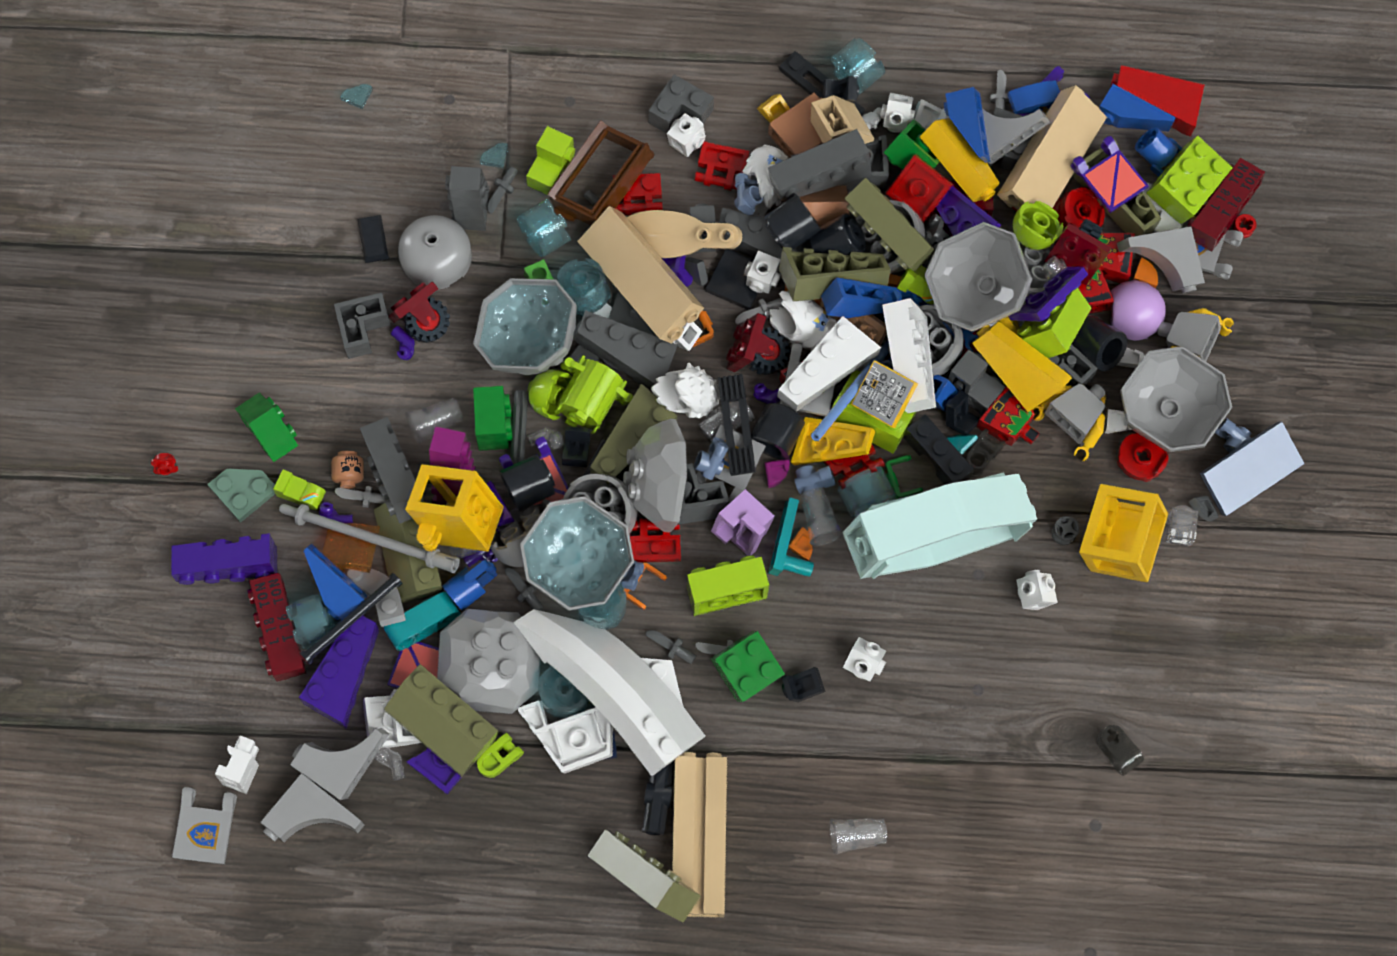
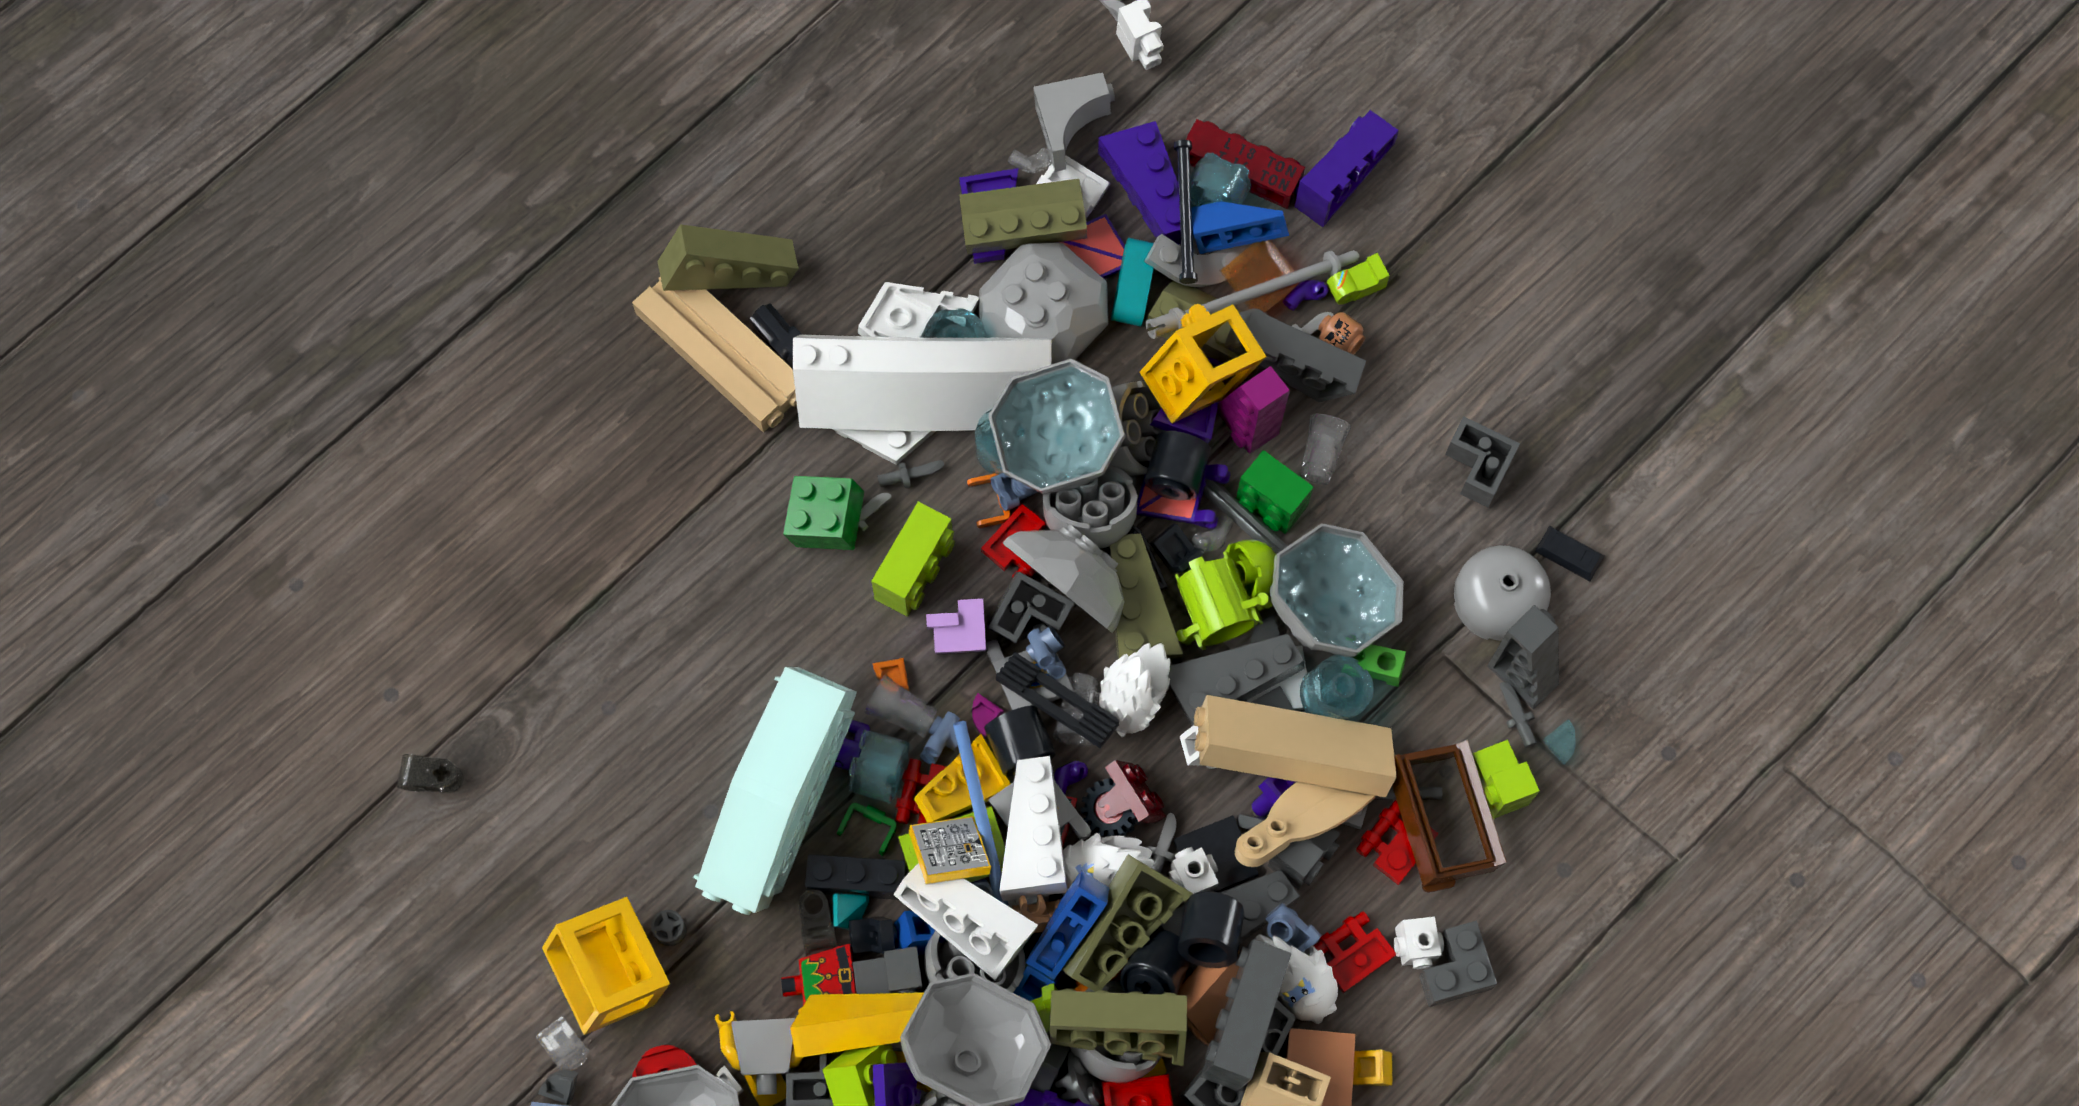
camera: 135 degrees right, 0 degrees up
red plate [151,453,178,475] -> none
sand green plate [207,469,275,523] -> none
green brick [235,392,299,462] -> none
light grey arch [260,773,364,842] -> none
clear light blue tile [340,84,373,109] -> none
plate [388,281,450,343] -> none
dark purple arm [391,326,415,360] -> none
blue piece [442,560,497,611] -> none
lime plate [477,733,524,778] -> none
clear light blue brick [517,199,571,257] -> none
orange piece [692,310,714,347] -> none
teal piece [768,498,814,577] -> none
black bracket [782,667,825,702] -> none
clear plant [830,818,887,855] -> none
white brick [843,637,886,682] -> none
white brick [1016,570,1058,610] -> none

